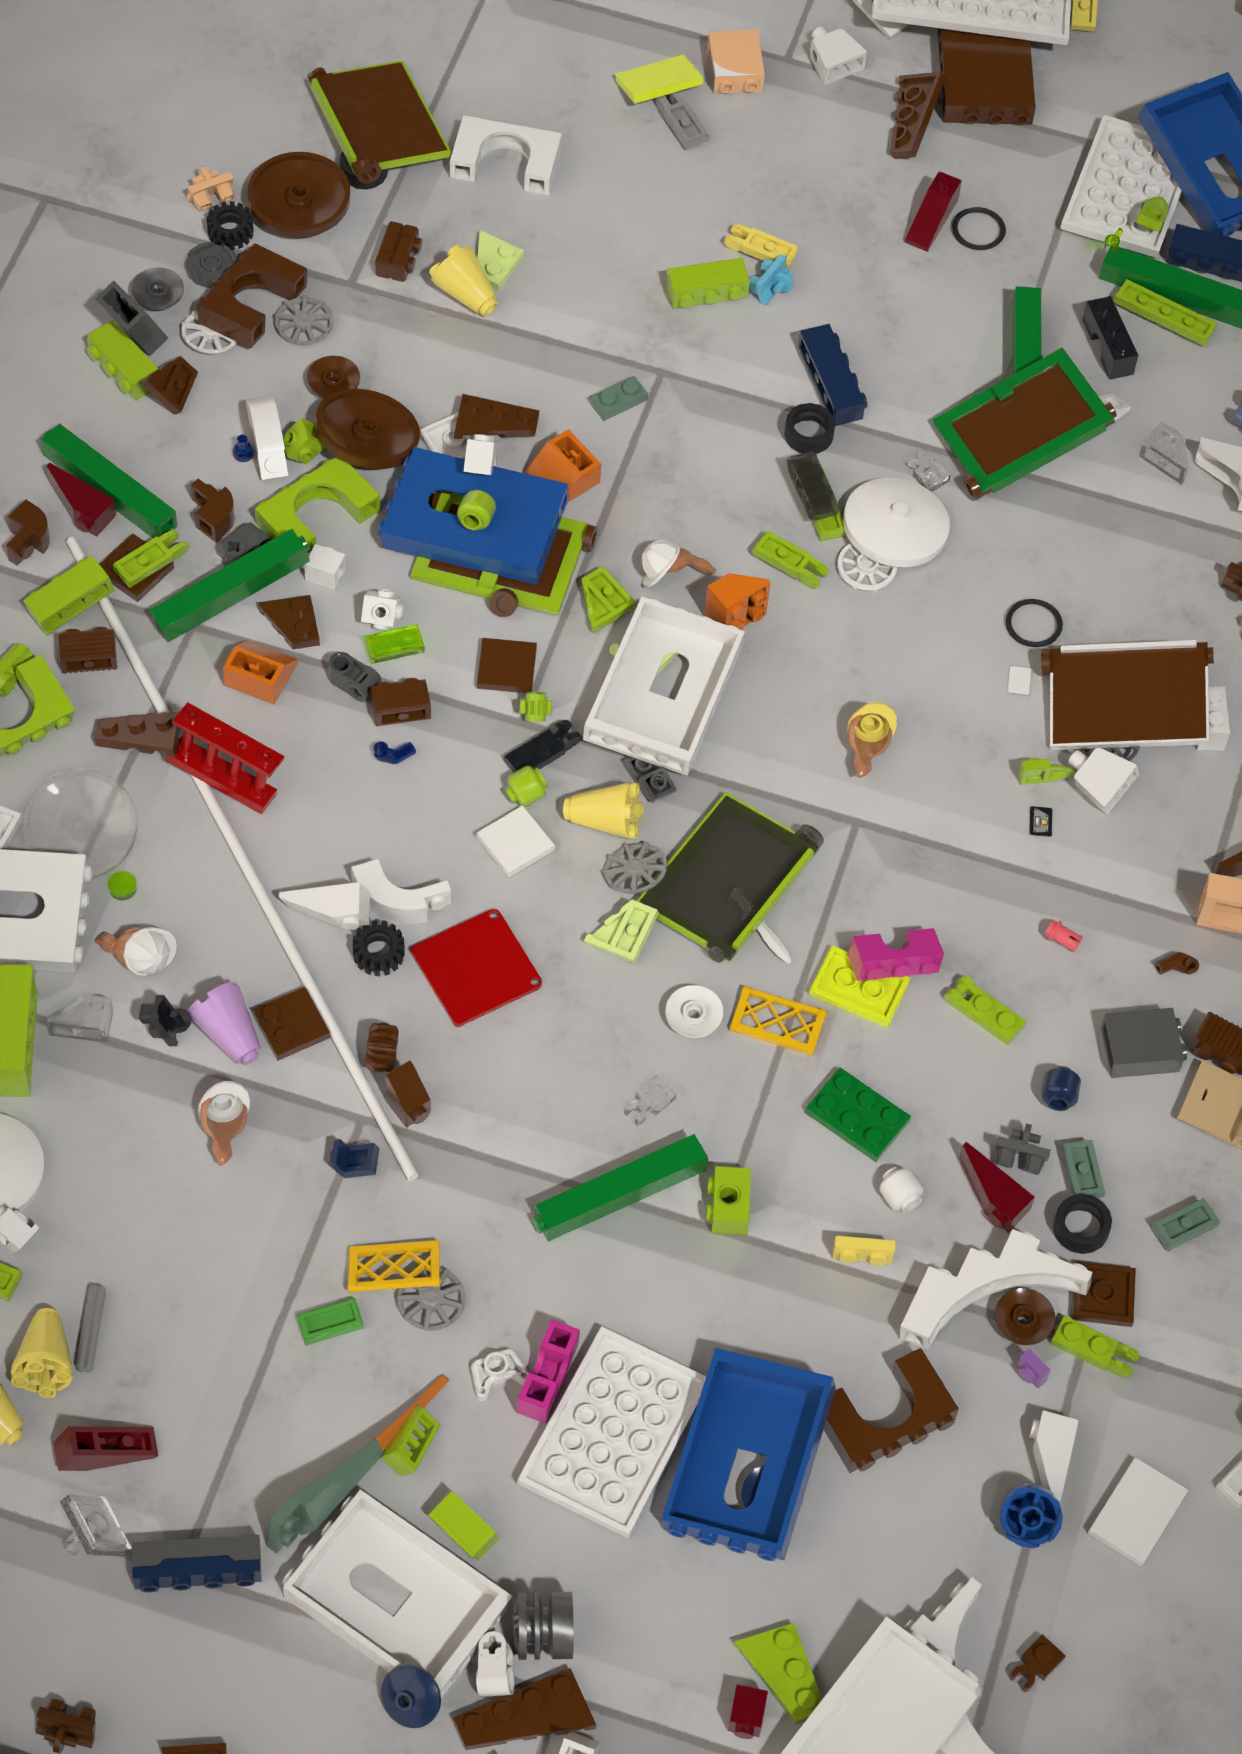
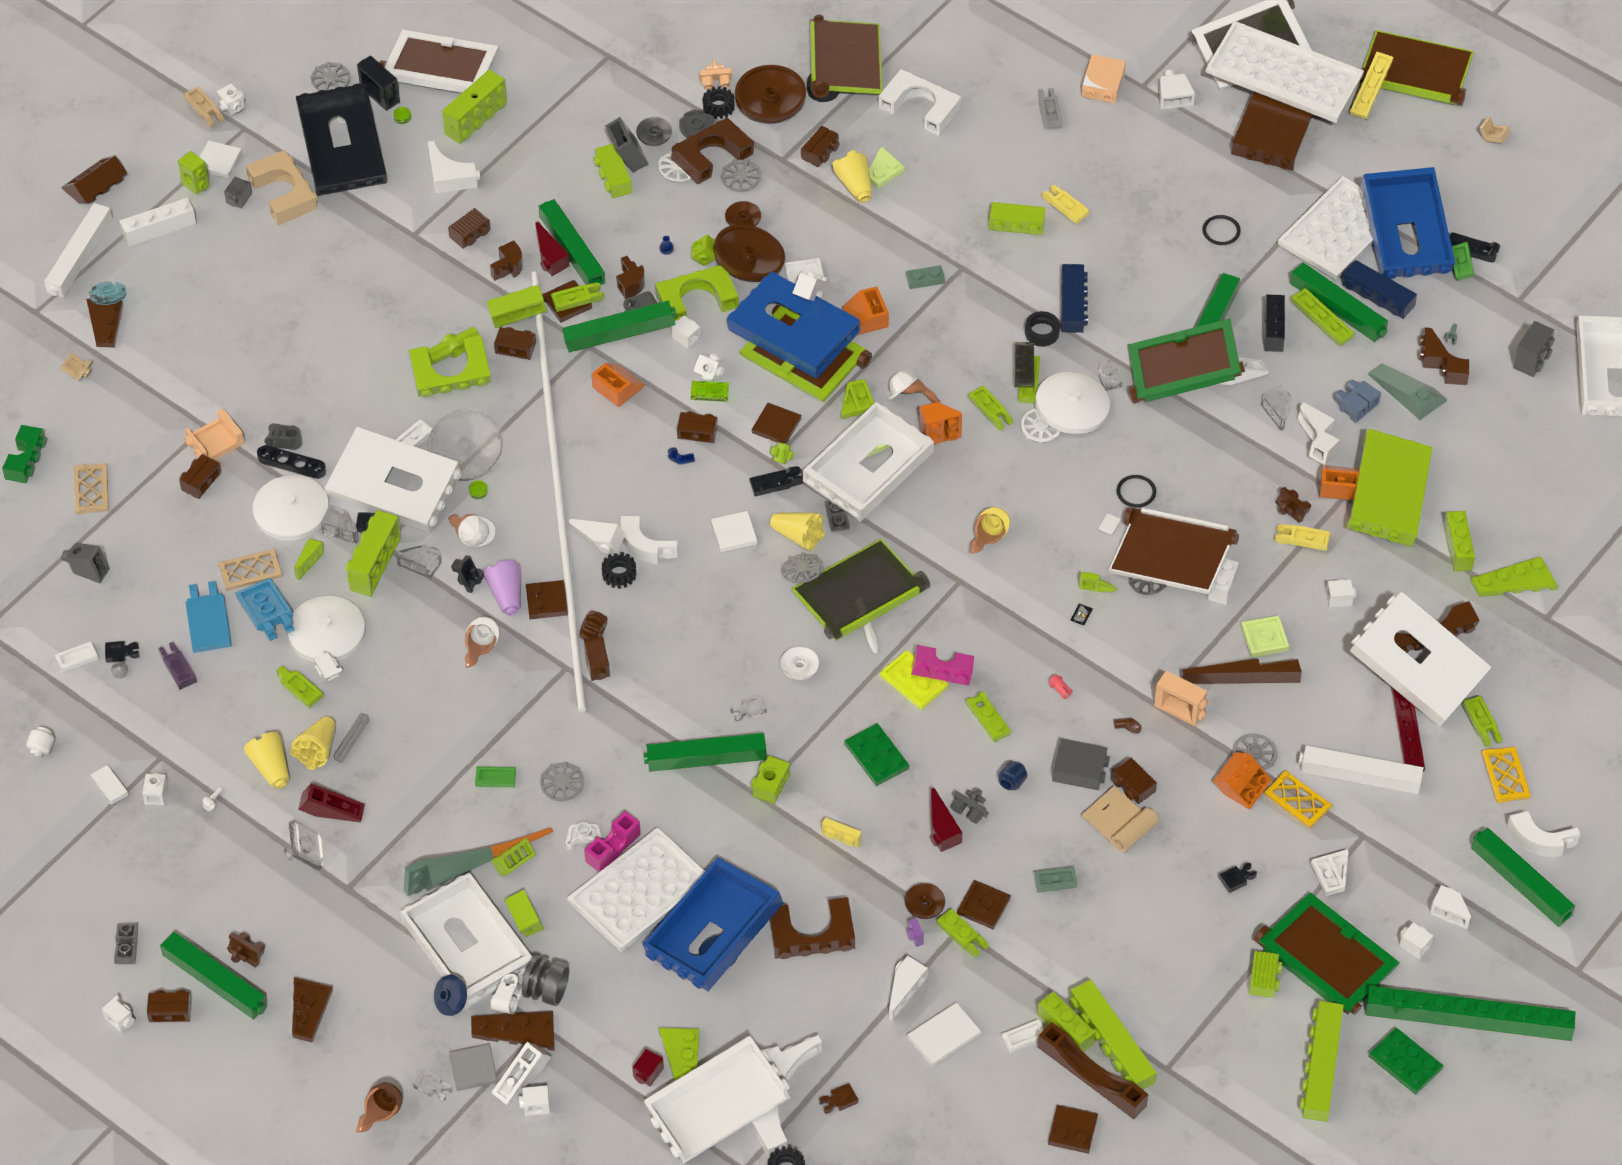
camera: 25 degrees right, 5 degrees down
reddish brown wing [94,712,180,757] -> none
piece [132,1535,262,1593] -> none
reddish brown wing [140,356,198,415] -> none
red fence [165,702,285,814] -> none
white arch [245,395,288,480] -> none
reddish brown wing [259,595,320,649] -> none
dark grey piece [328,652,381,702] -> none
dark blue bracket [330,1139,379,1178] -> none
yellow window [348,1240,441,1293] -> none
red piece [410,909,542,1027] -> none
reddish brown wing [453,394,540,439] -> none
lime head [457,490,496,531] -> none
reddish brown tile [490,588,518,617] -> none
lime head [505,765,549,807] -> none
yellowish green wing [584,900,659,963] -> none
neon yellow tile [615,54,703,104] -> none
yellow window [729,985,827,1056] -> none
medium azure hips [749,254,794,305] -> none
white head [879,1167,924,1213] -> none
reddish brown wing [890,72,946,159] -> none
white arch [900,1229,1092,1350] -> none
dark red slope [905,171,962,252] -> none
blue cylinder [999,1483,1063,1548] -> none
black tyre [1053,1194,1112,1254] -> none
sand green plate [1062,1140,1105,1198] -> none
white torso [1068,747,1139,815] -> none
clear neon green hand [1103,228,1123,254] -> none
lime plate [1136,196,1169,232] -> none

